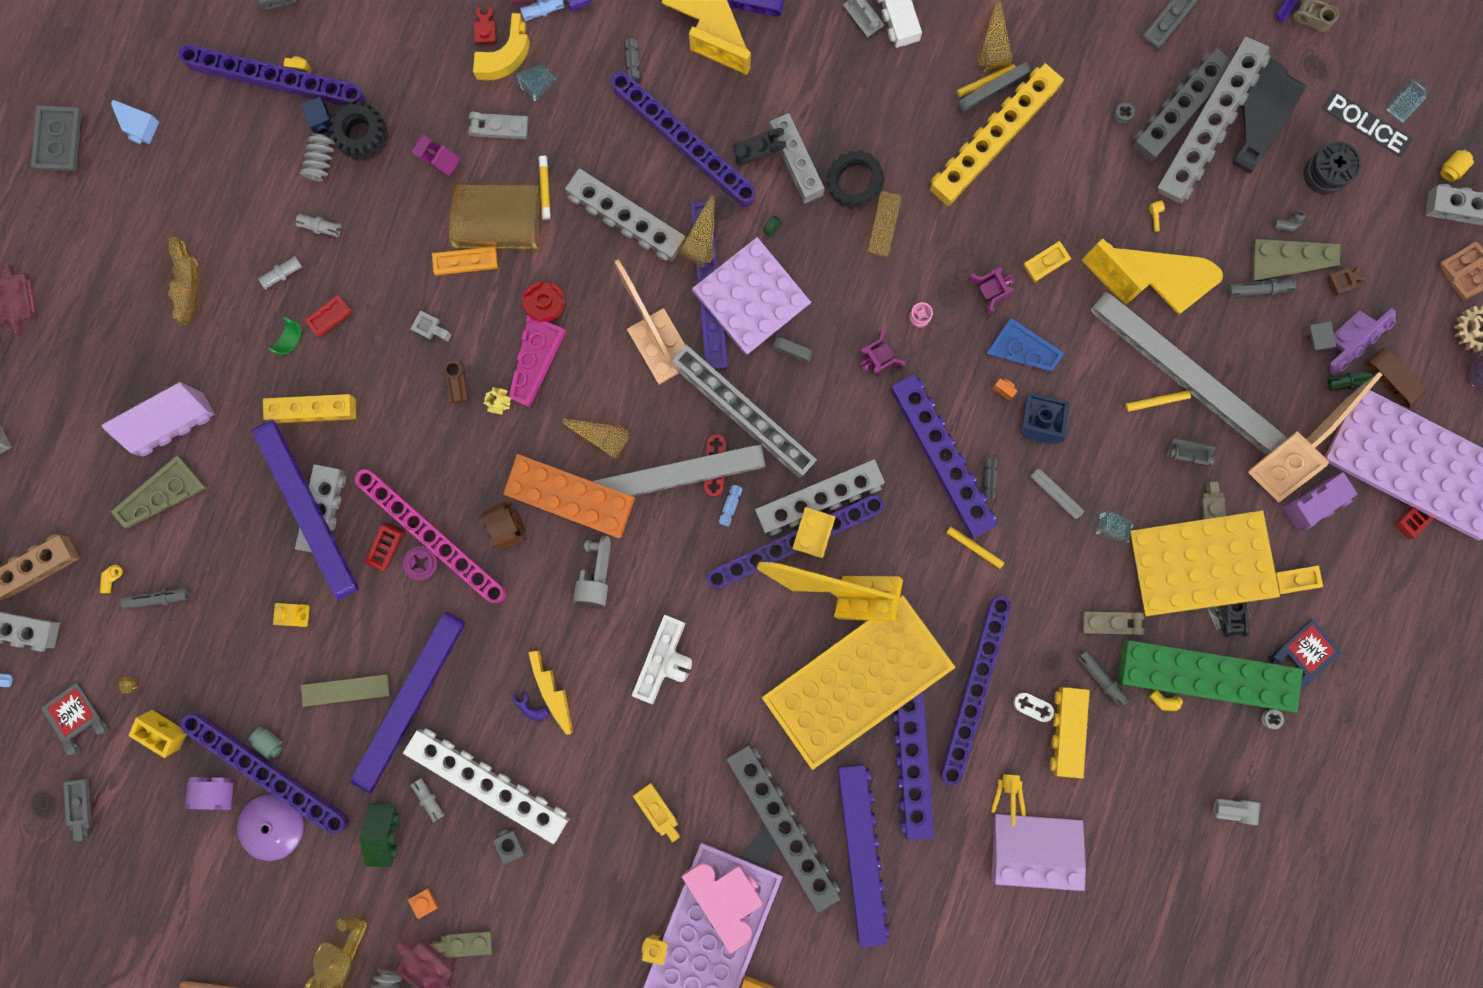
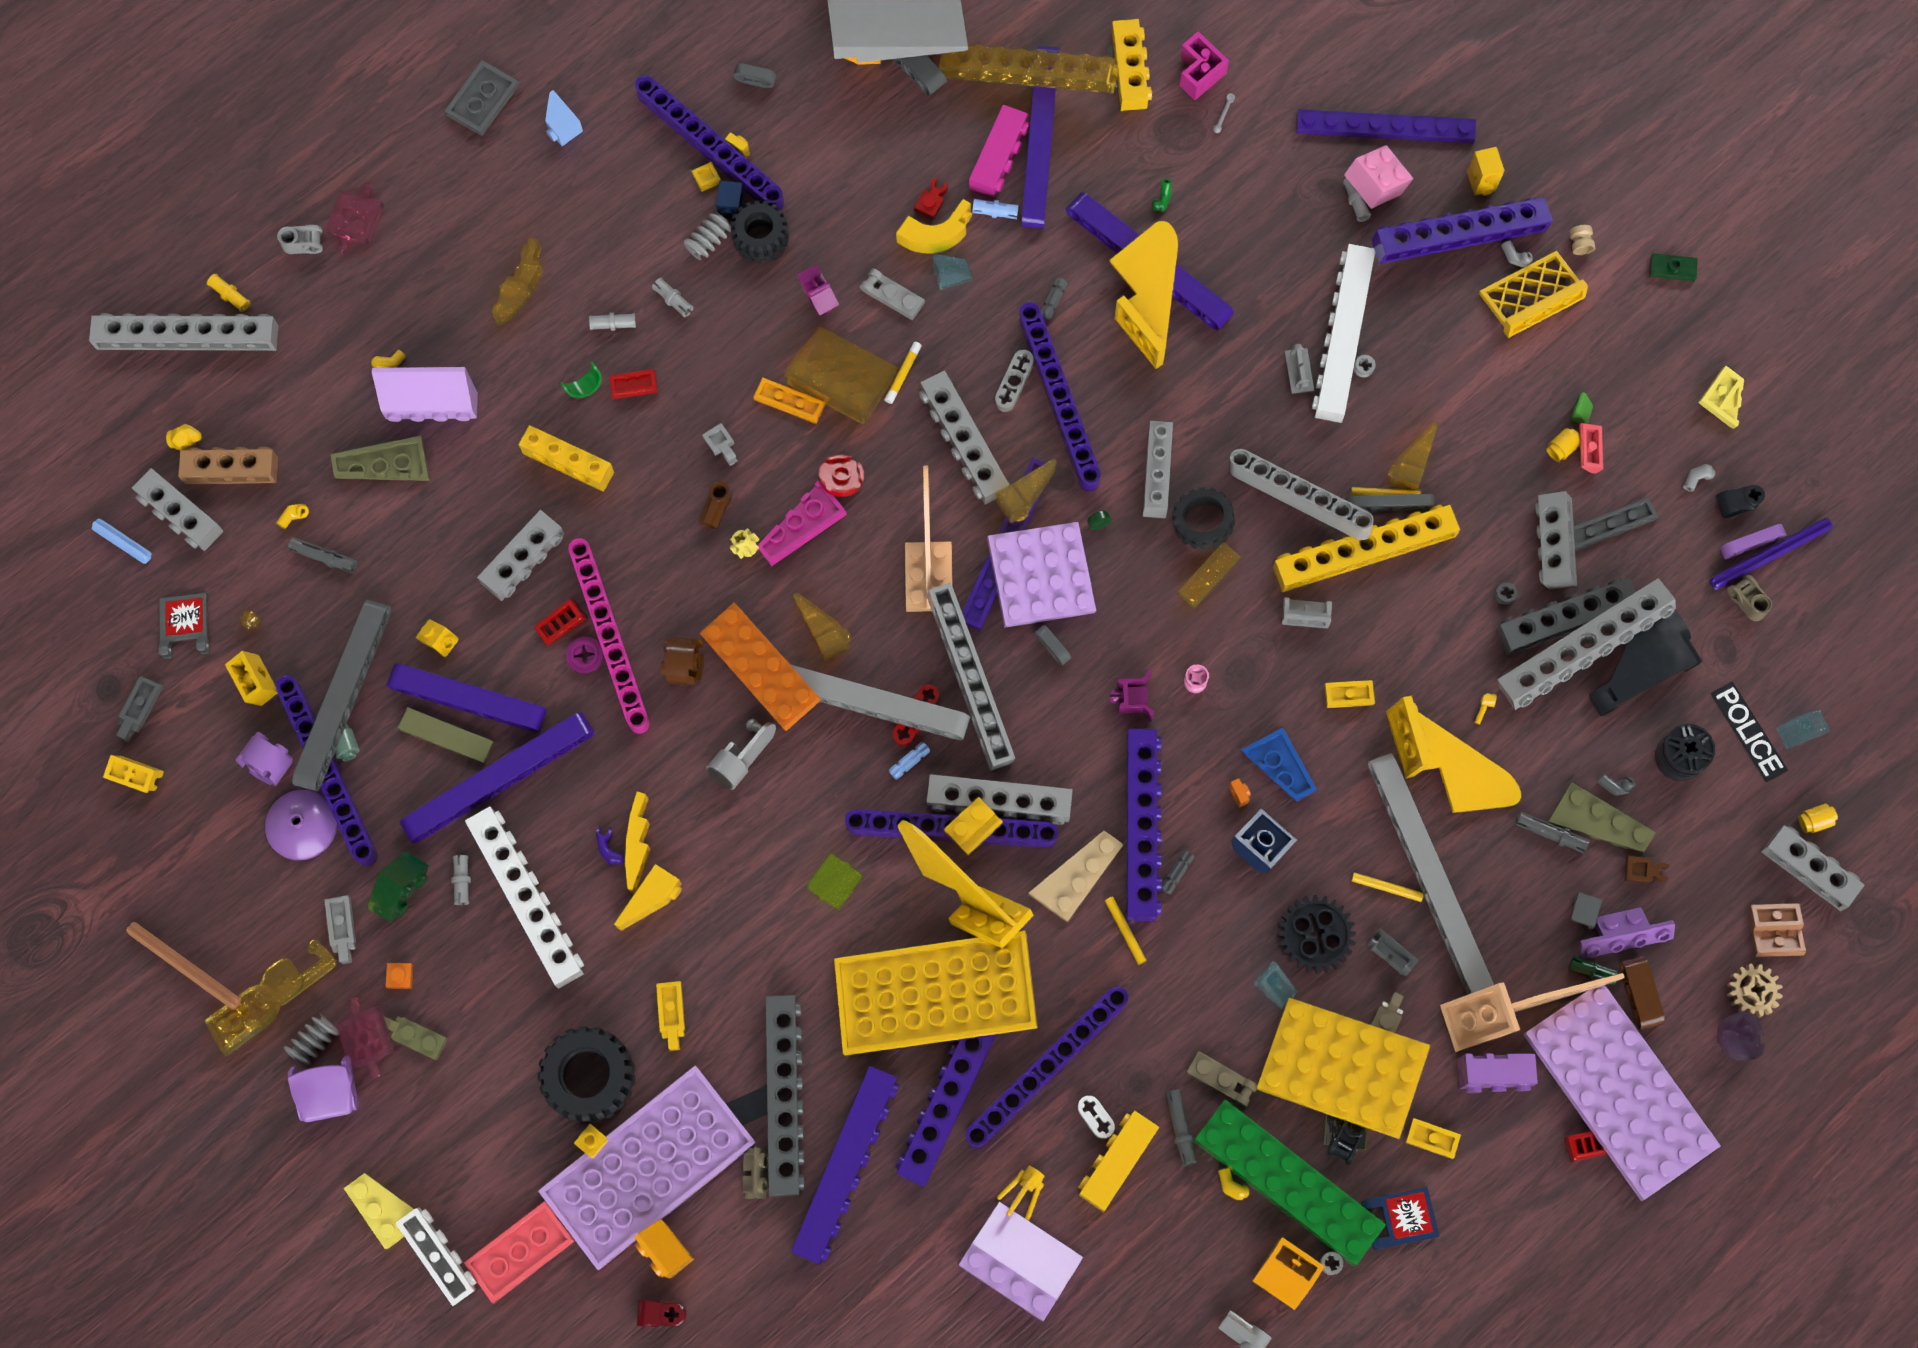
camera: 30 degrees right, 10 degrees down
dark purple beam [252,419,359,600] -> none
dark grey brick [493,827,527,865] -> none
white plate [632,615,692,704] -> none
bright pink brick [682,861,762,954] -> none
black hinge [734,128,786,166] -> none
magenta piece [968,267,1015,315] -> none
light grey axle [1031,468,1084,519] -> none
none -> yellow hinge [103,755,164,793]
none -> dark grey beam [292,599,391,791]
none -> light grey hinge [325,895,356,965]
none -> yellow arm [371,349,406,368]
none -> dark purple beam [386,663,547,733]
none -> black tyre [538,1026,636,1124]
none -> yellow slope [614,864,682,931]
none -> yellow tile [691,162,721,192]
none -> dark tan hinge [742,1147,769,1199]
none -> clear neon green piece [806,854,863,910]
none -> light grey beam [995,350,1034,412]
none -> tan wing [1028,831,1123,922]
none -> light grey beam [1229,449,1374,540]
none -> light orange slope [1252,1237,1325,1310]
none -> black gear [1276,895,1356,974]
none -> light grey hinge [1281,597,1332,629]
none -> light grey brick [1535,491,1577,590]

